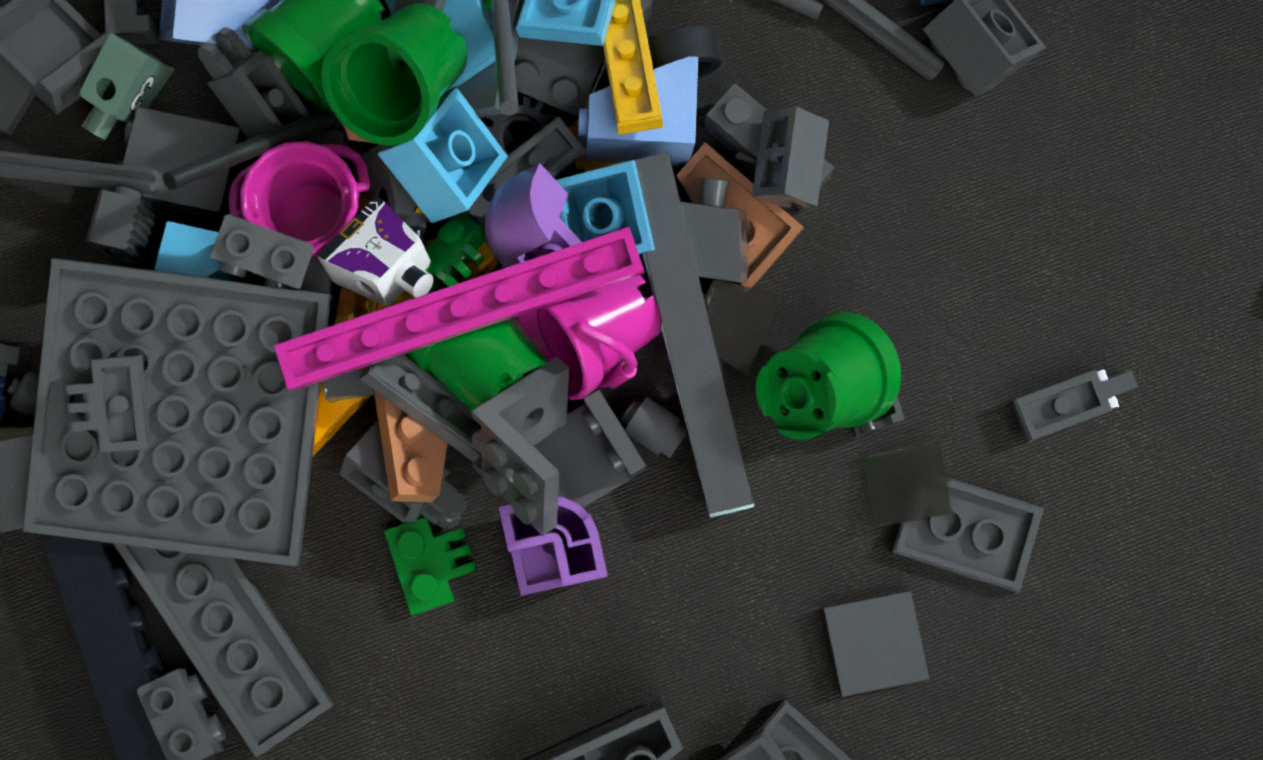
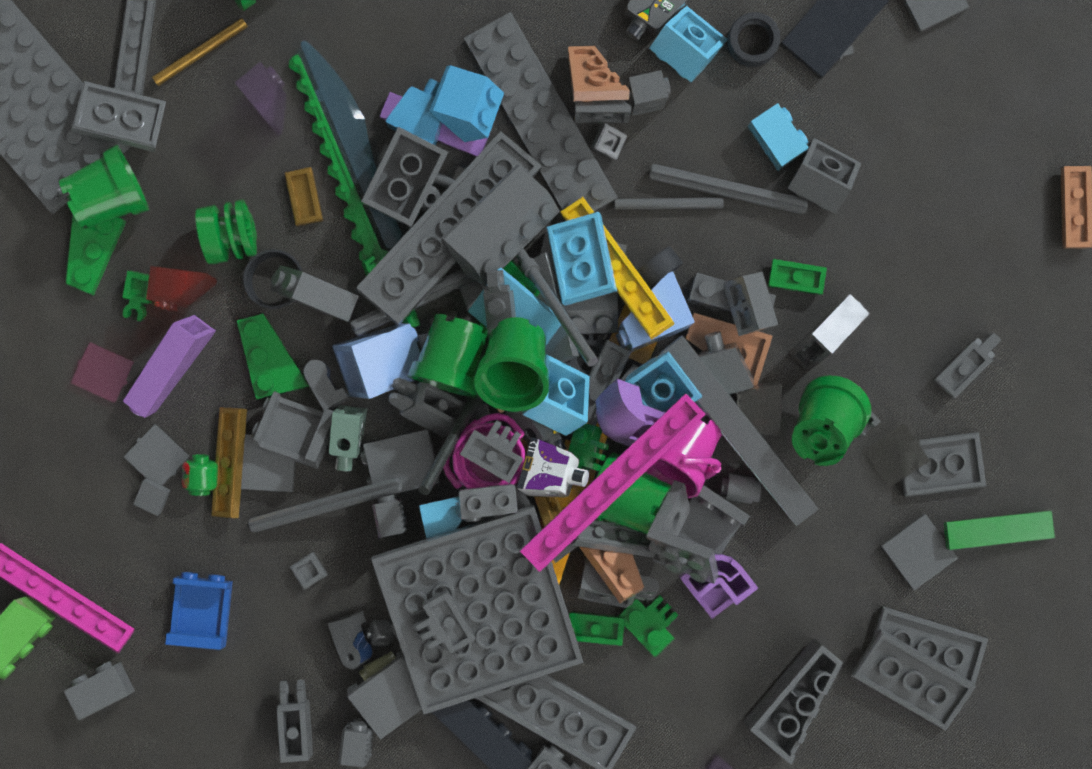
camera: 20 degrees left, 5 degrees up
none -> dark grey hinge [460,420,524,483]
none -> green plate [569,611,625,646]
none -> green plate [768,259,827,295]
none -> slope [789,294,870,372]
none -> tile [943,511,1055,550]

